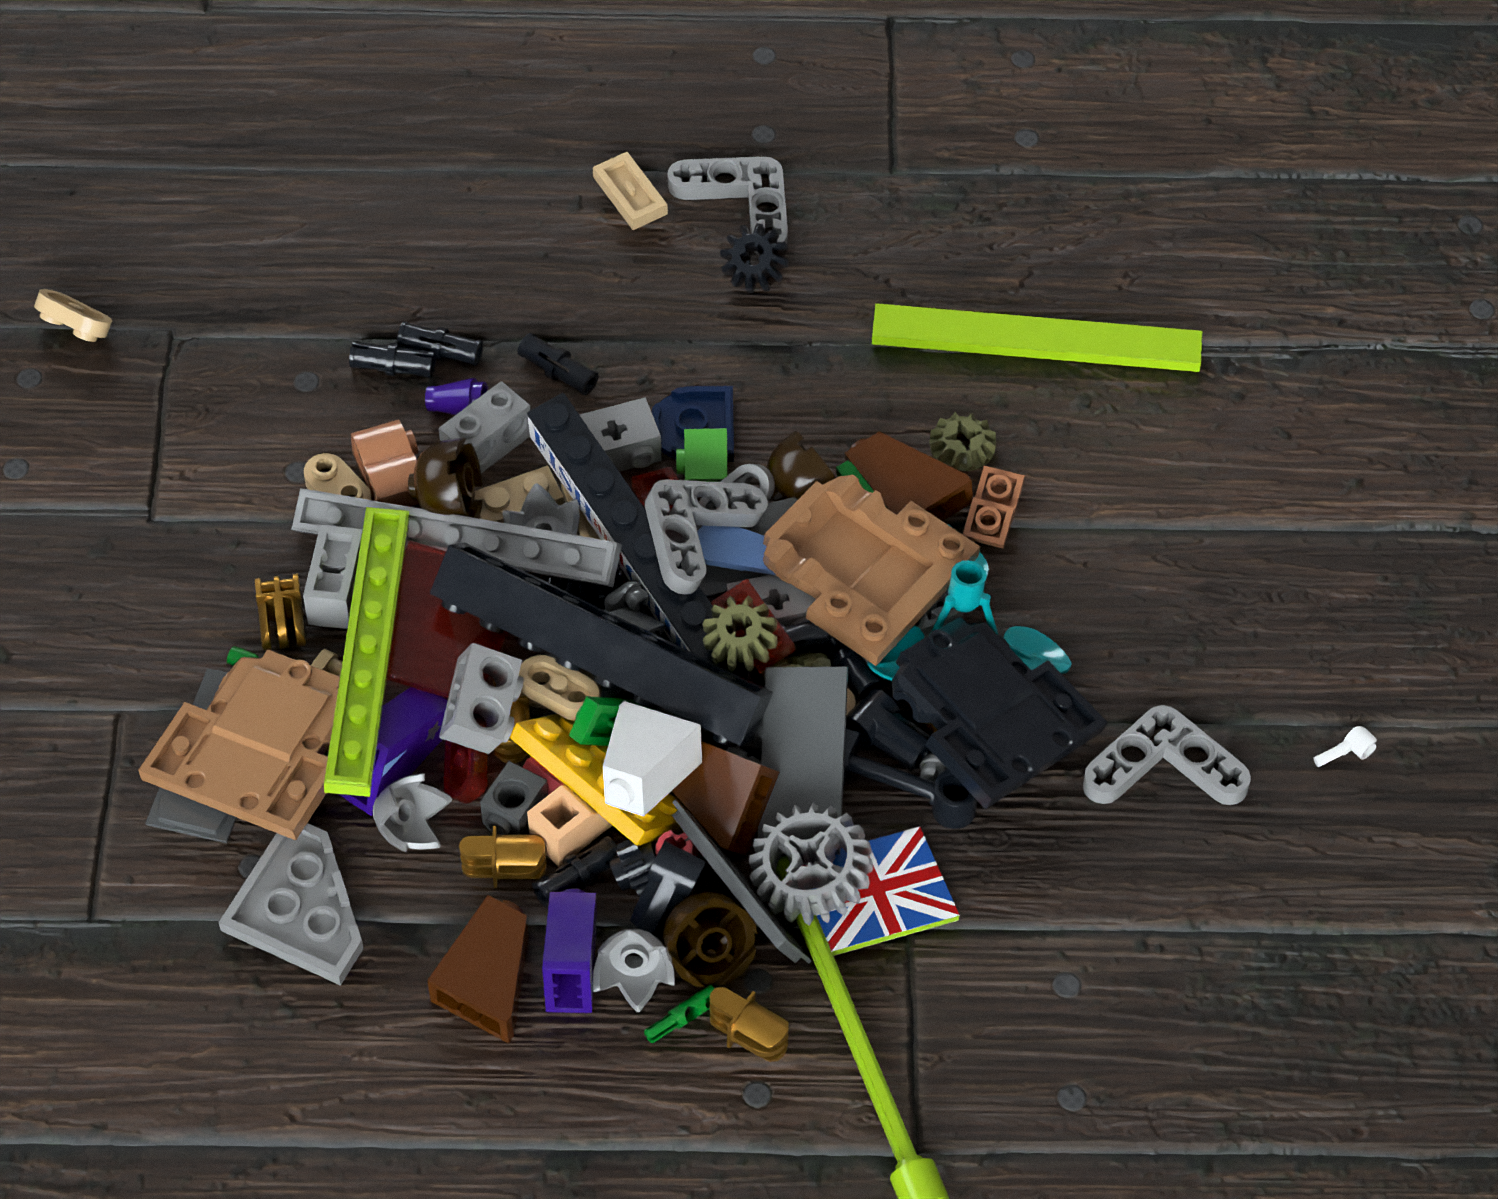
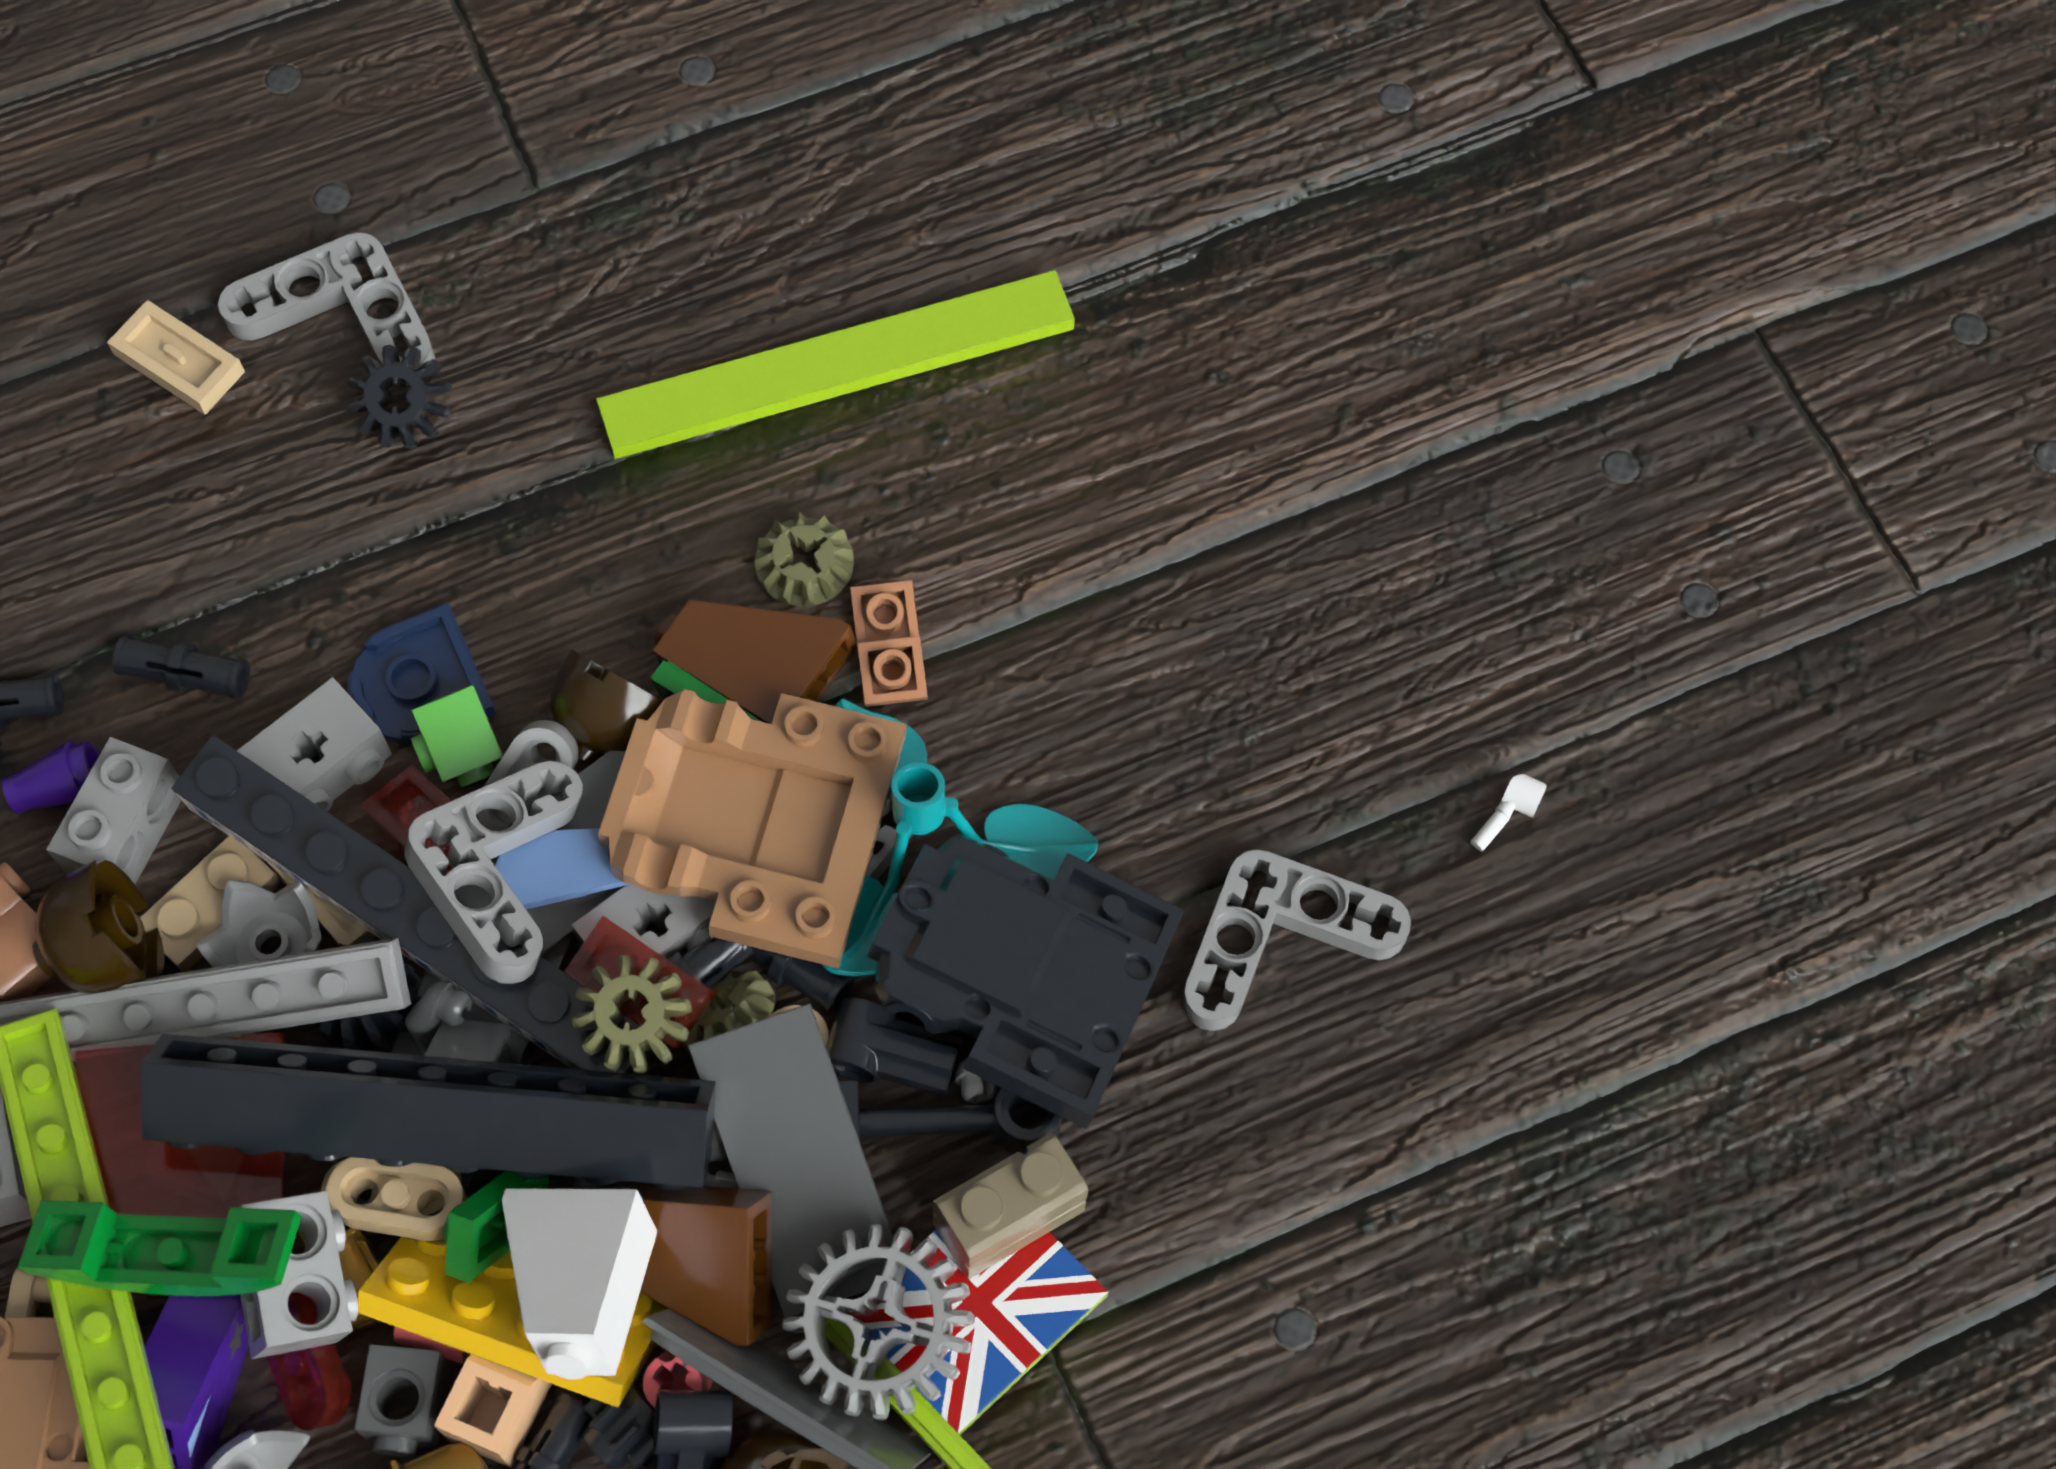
camera: 25 degrees left, 10 degrees up
none -> green slope [18,1200,302,1296]
none -> dark tan brick [933,1132,1088,1279]

